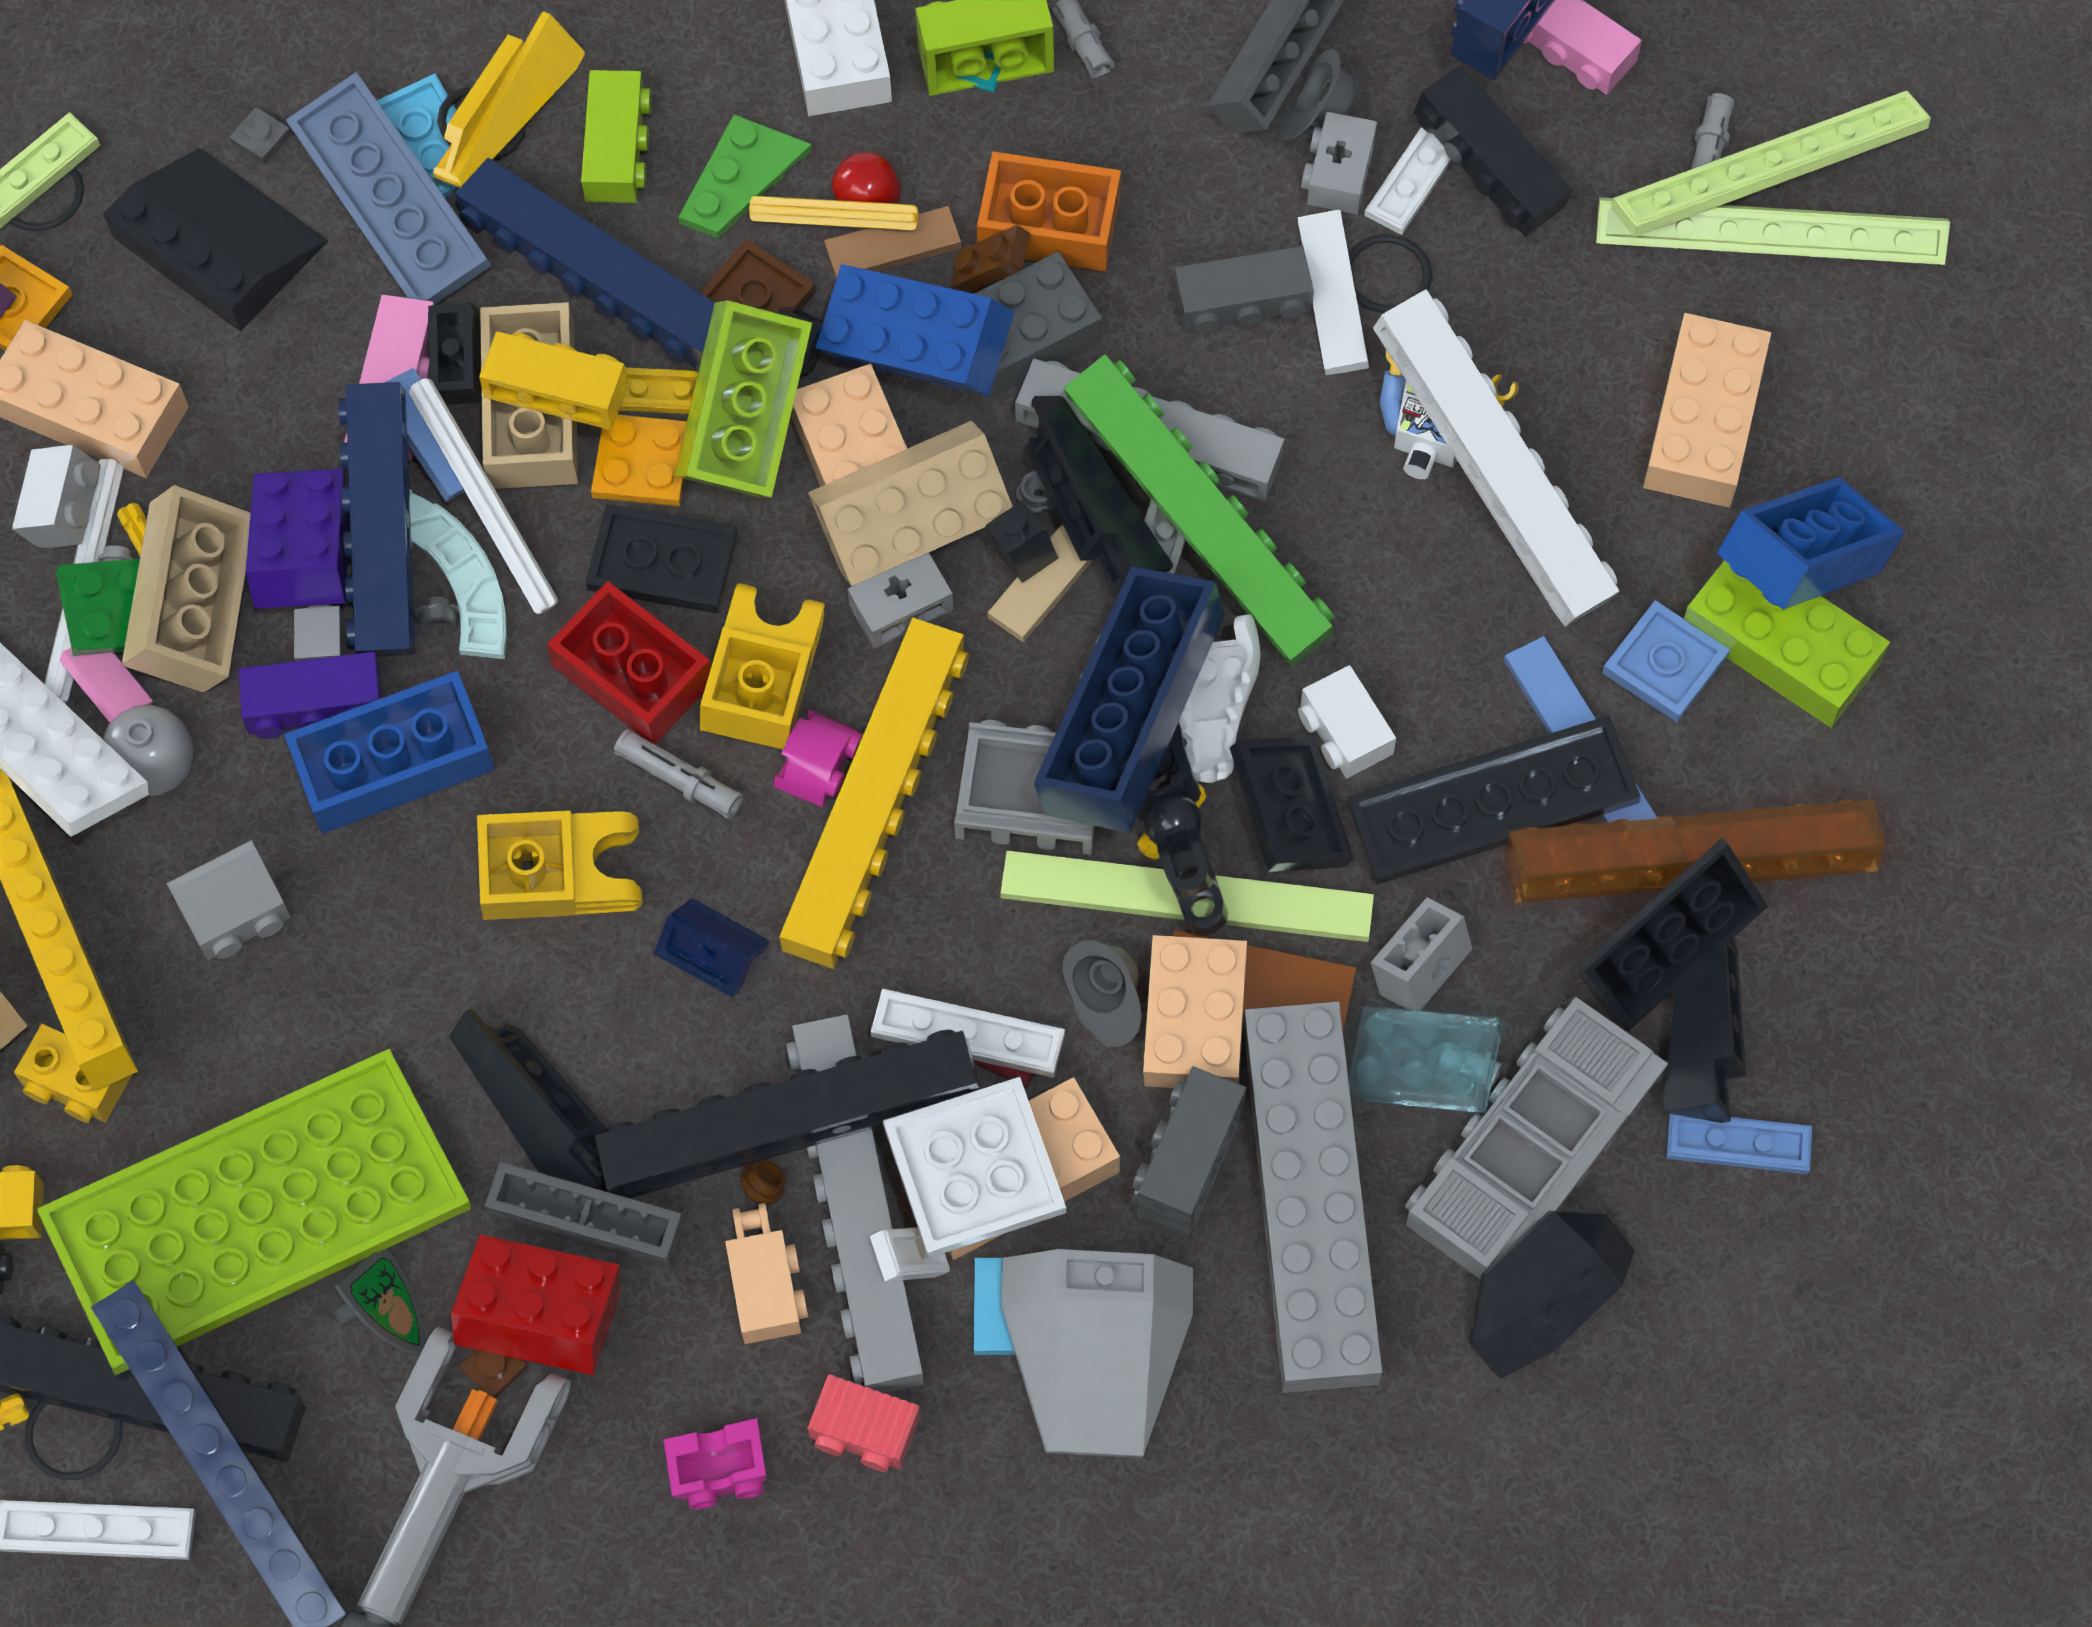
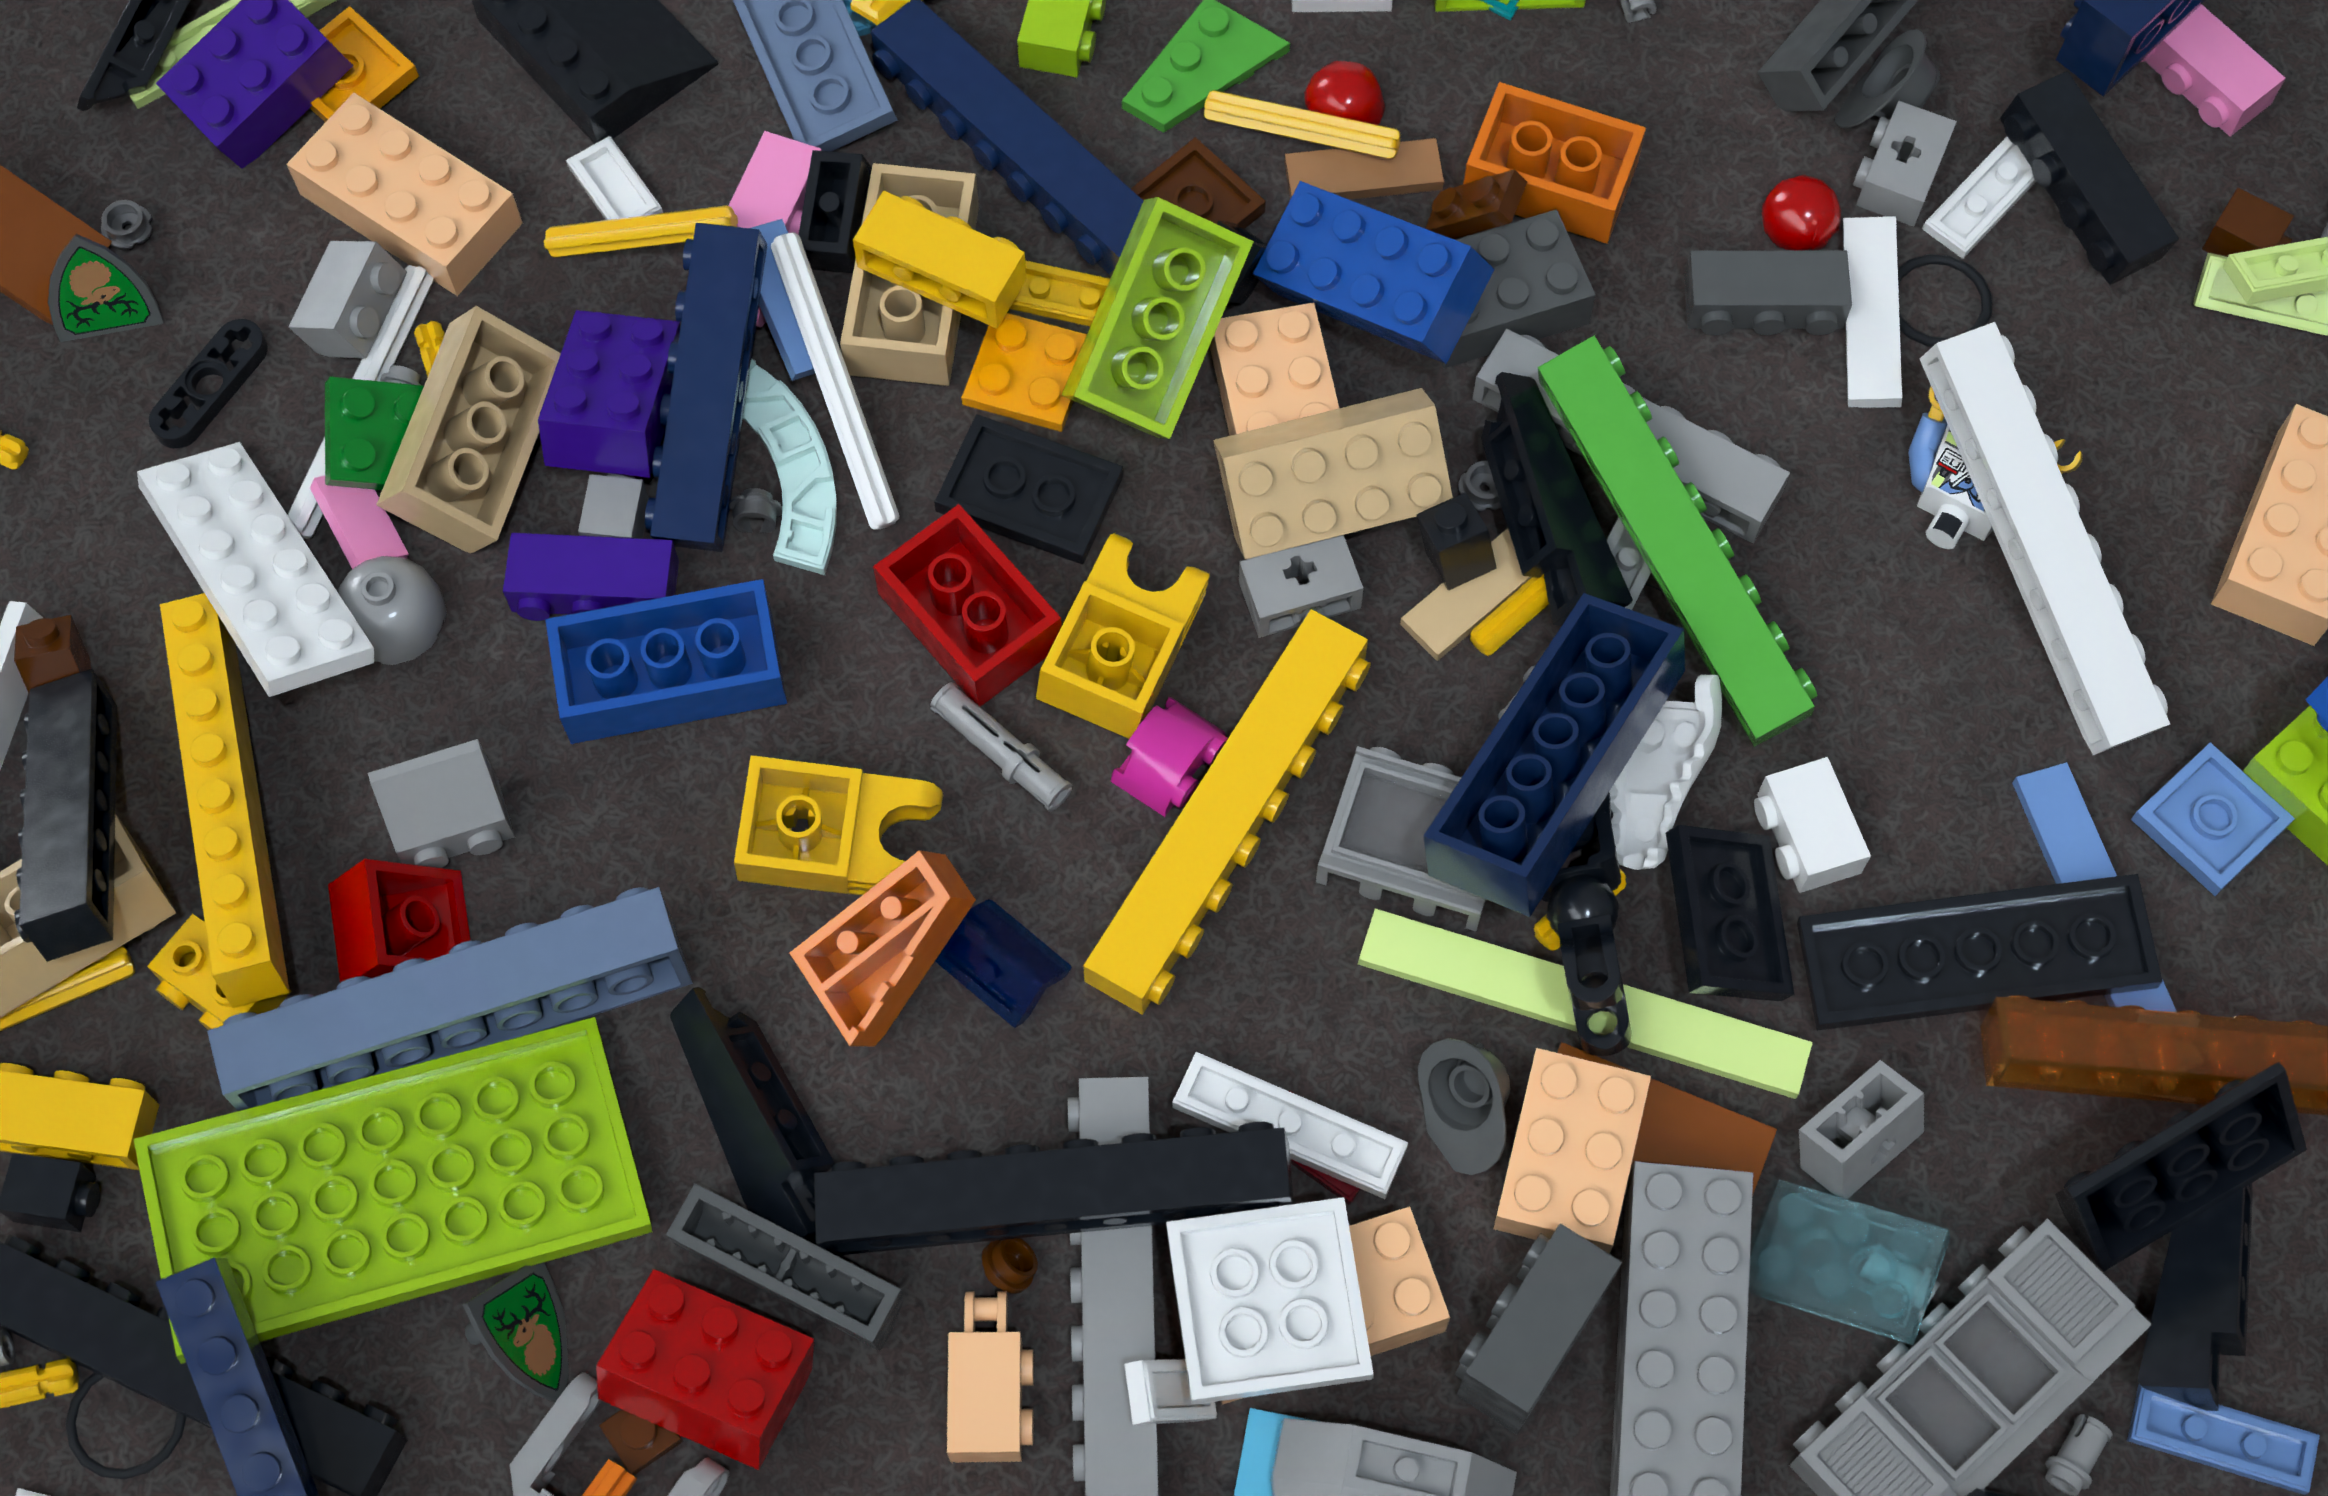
camera: 10 degrees right, 0 degrees up
none -> sand blue brick [207,887,693,1111]
none -> red slope [328,859,471,983]
none -> yellow axle [544,205,738,257]
none -> white tile [566,136,663,220]
none -> orange wedge [790,850,976,1047]
none -> yellow axle [1470,574,1549,656]
none -> red hair [1762,175,1841,250]
none -> light grey pin [2045,1414,2113,1496]
none -> reddish brown brick [2202,187,2294,257]

